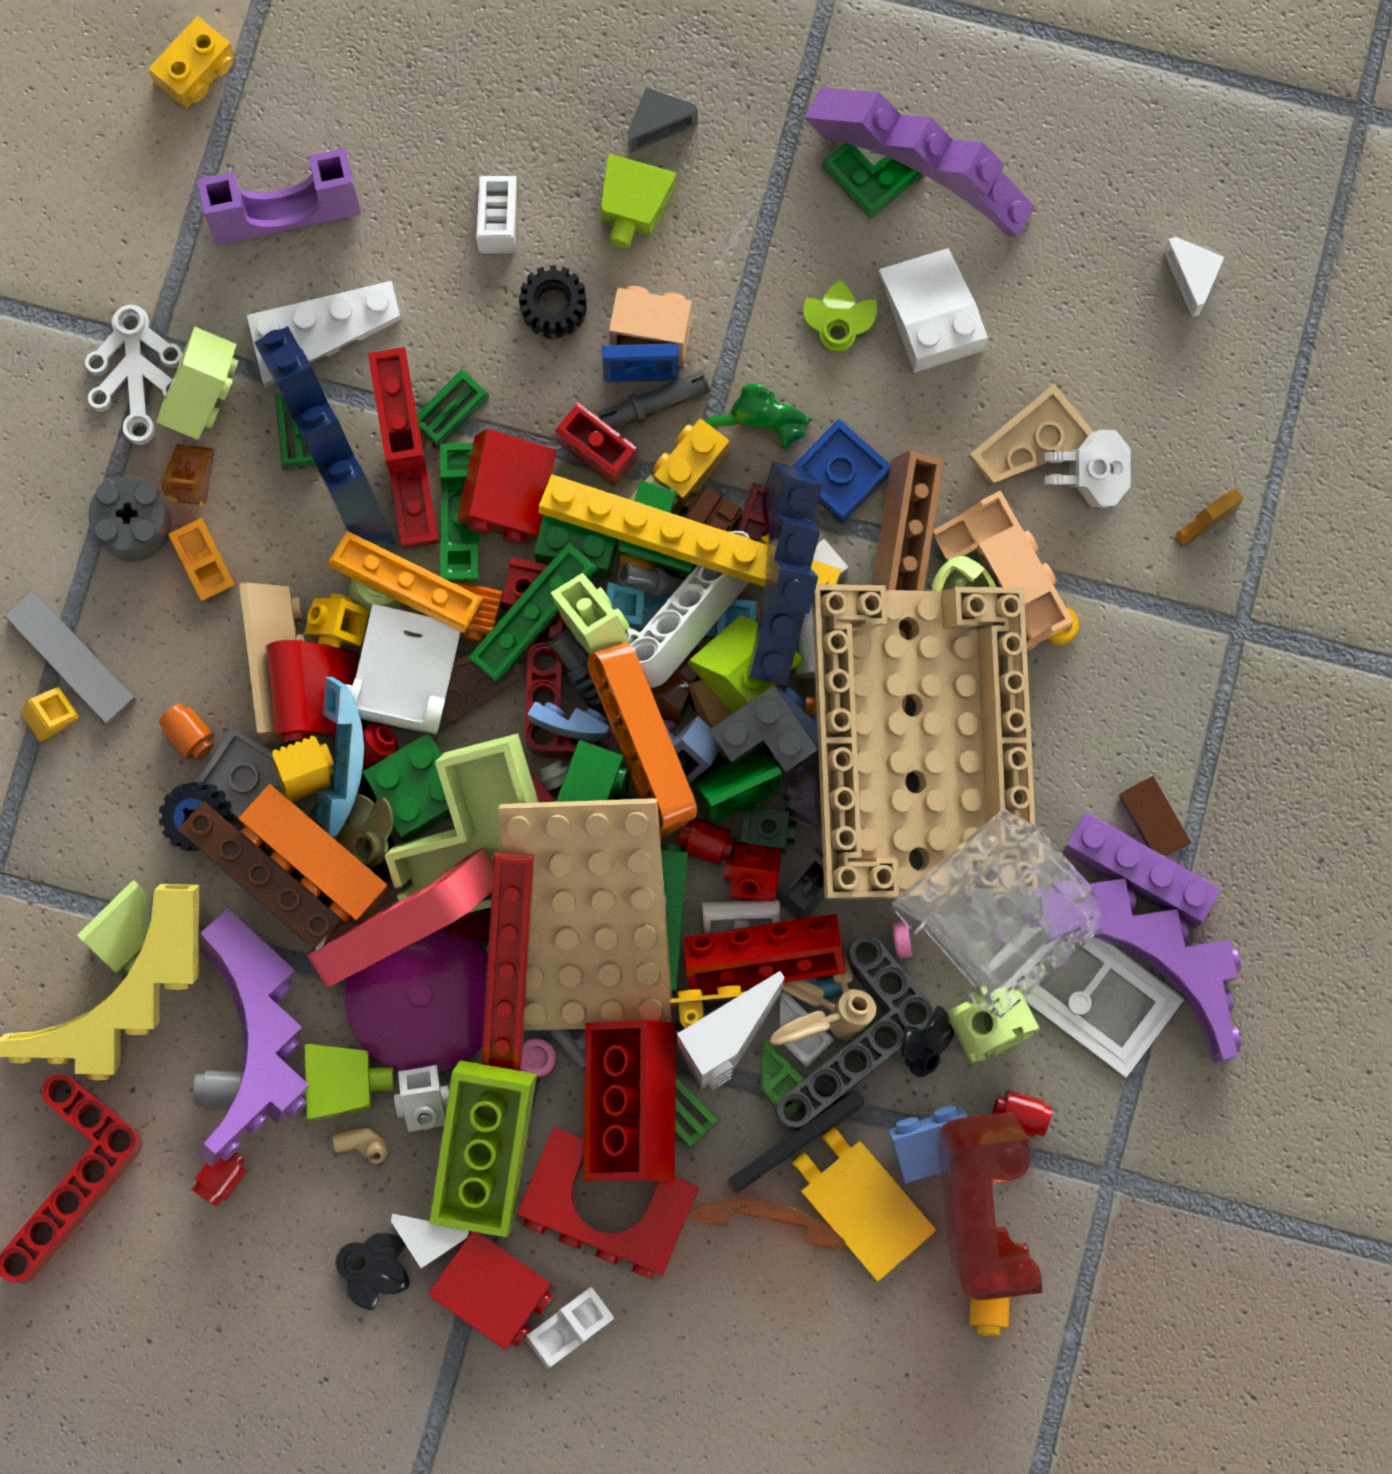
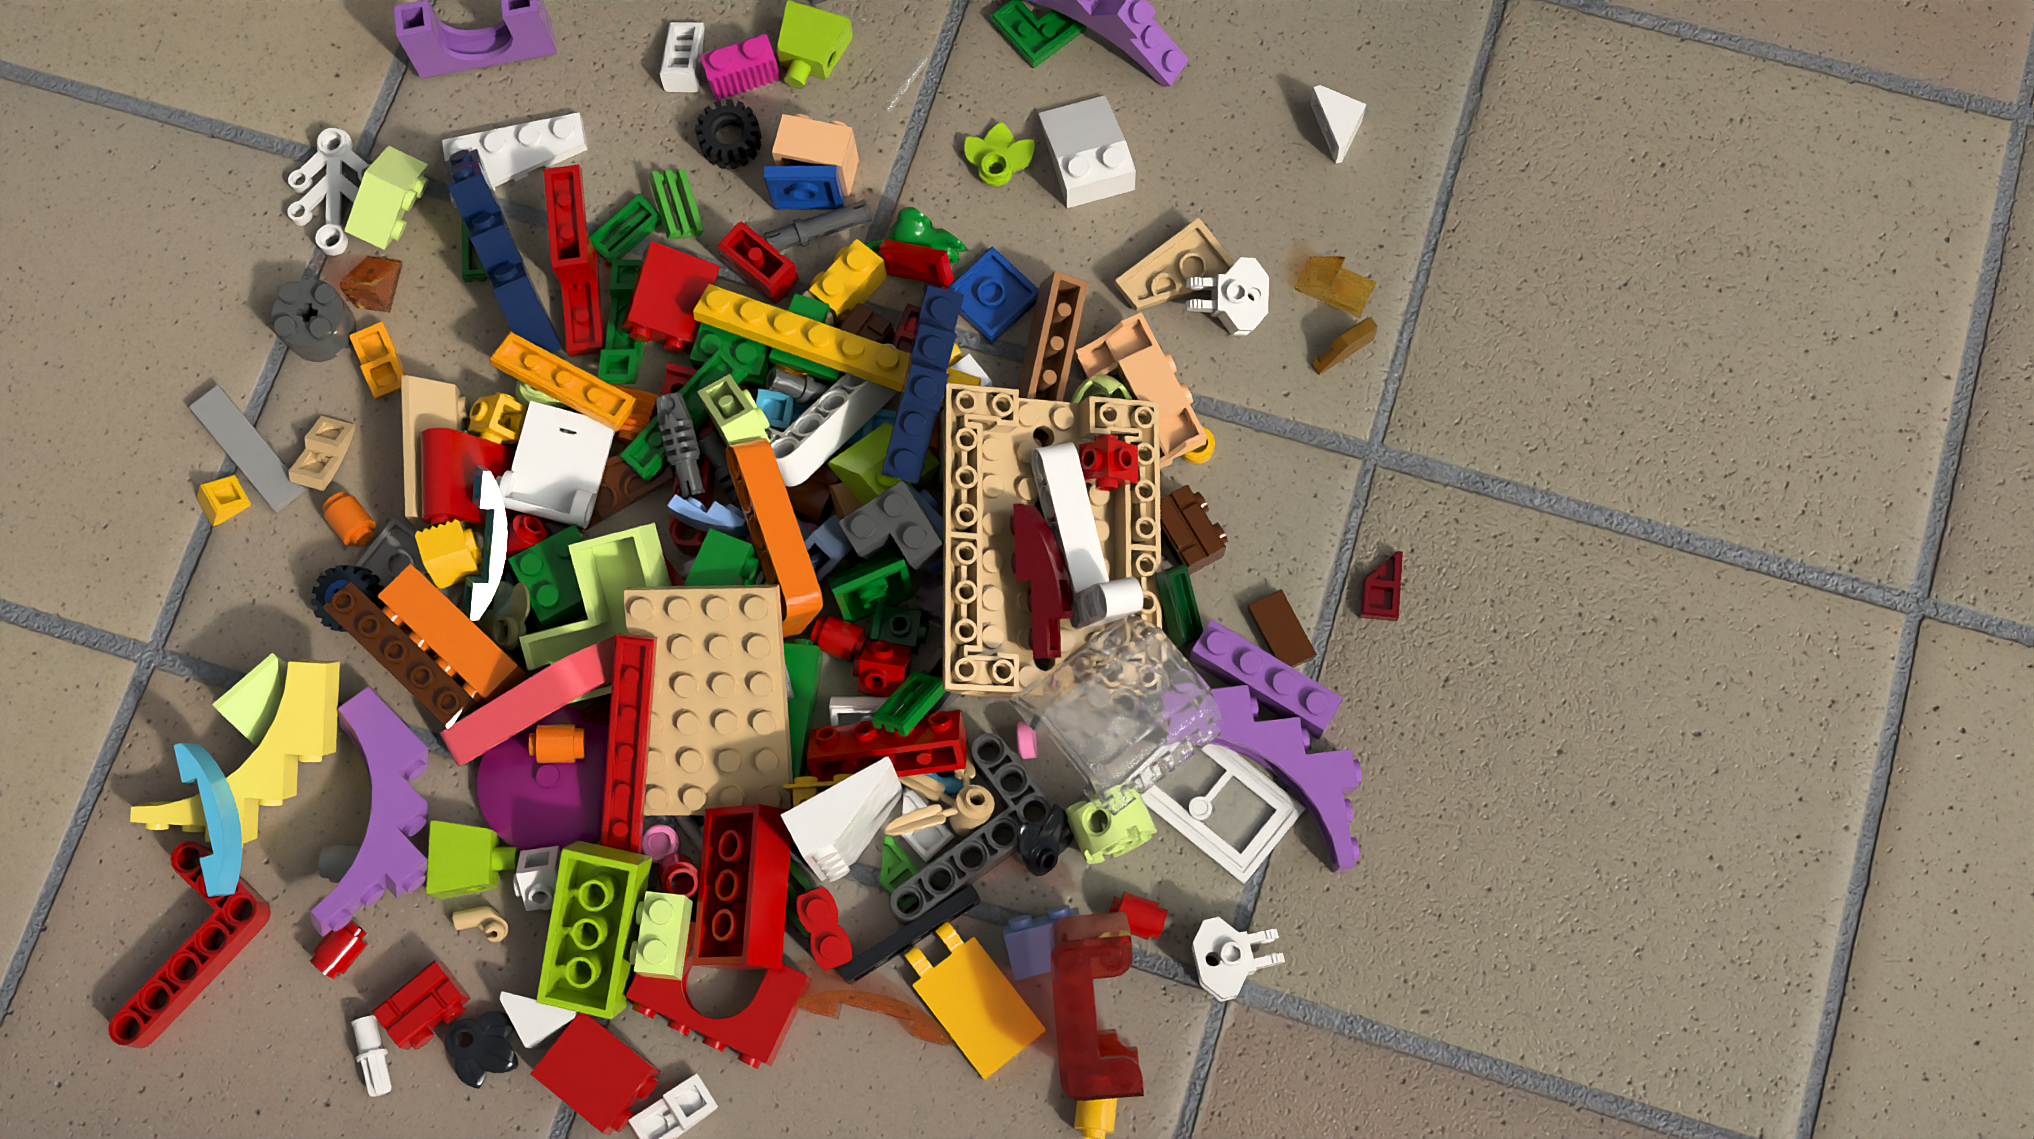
camera: 10 degrees right, 5 degrees down
none -> medium azure slope [174,743,242,897]
none -> tan slope [288,416,355,491]
none -> white axle [351,1015,392,1097]
none -> red brick [372,960,471,1050]
none -> orange brick [529,724,586,763]
none -> yellowish green brick [630,891,693,980]
none -> bright green tile [649,169,704,239]
none -> dark grey hinge [656,392,705,498]
none -> red brick [657,853,700,898]
none -> dark pink brick [700,33,780,101]
none -> red brick [795,885,852,971]
none -> green tile [871,671,946,737]
none -> red tile [879,239,954,287]
none -> dark red slope [1010,504,1074,659]
none -> white beam [1031,442,1143,630]
none -> red brick [1079,434,1138,491]
none -> dark green tile [1155,564,1203,647]
none -> reddish brown brick [1160,485,1228,575]
none -> white hinge [1191,917,1285,1002]
none -> clear yellow slope [1294,256,1376,318]
none -> dark red tile [1360,551,1403,621]

